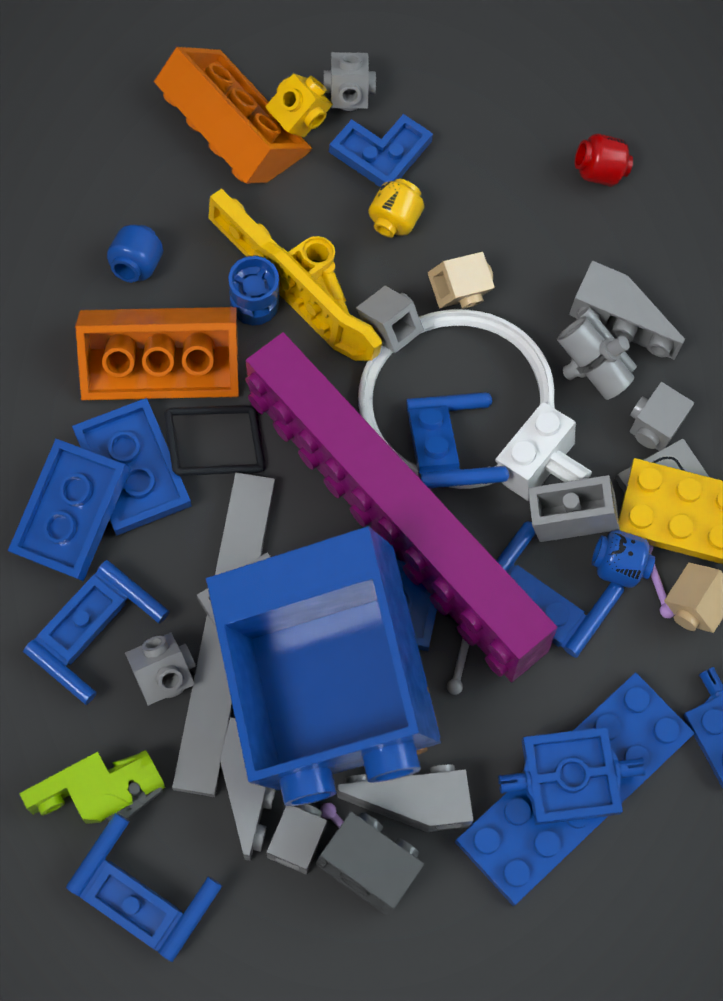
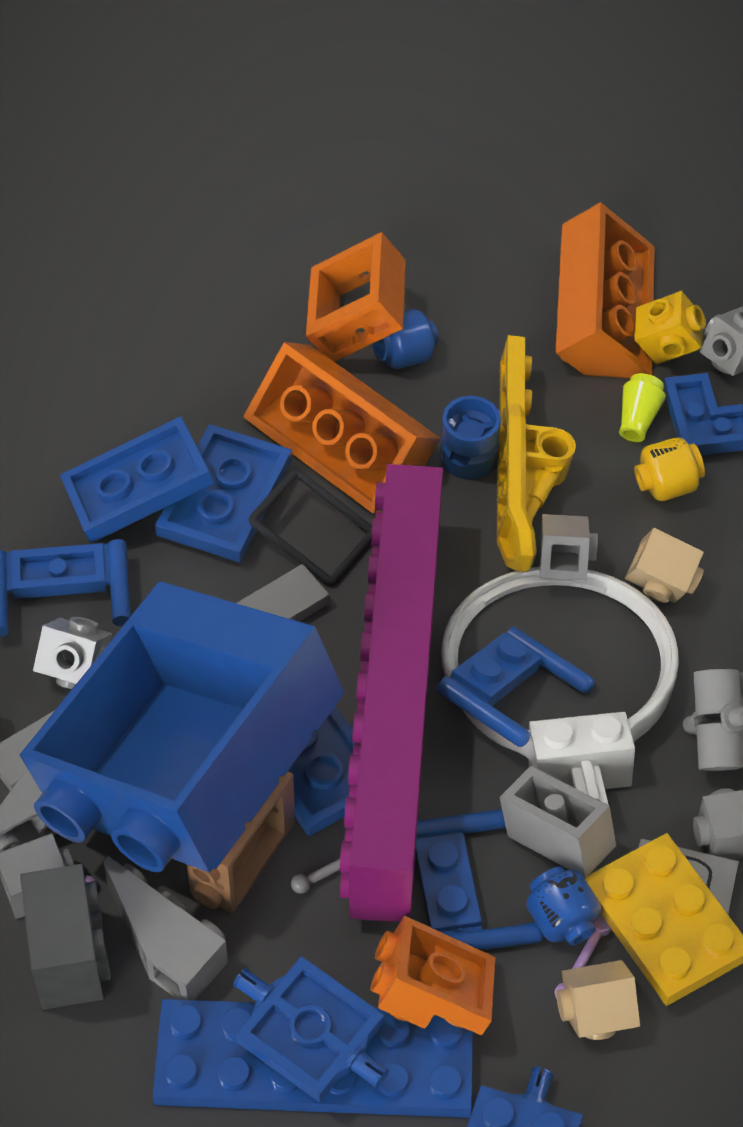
camera: 50 degrees right, 15 degrees down
none -> orange window [306,232,406,362]
none -> orange plate [370,916,495,1036]
none -> neon yellow cone [619,373,666,442]

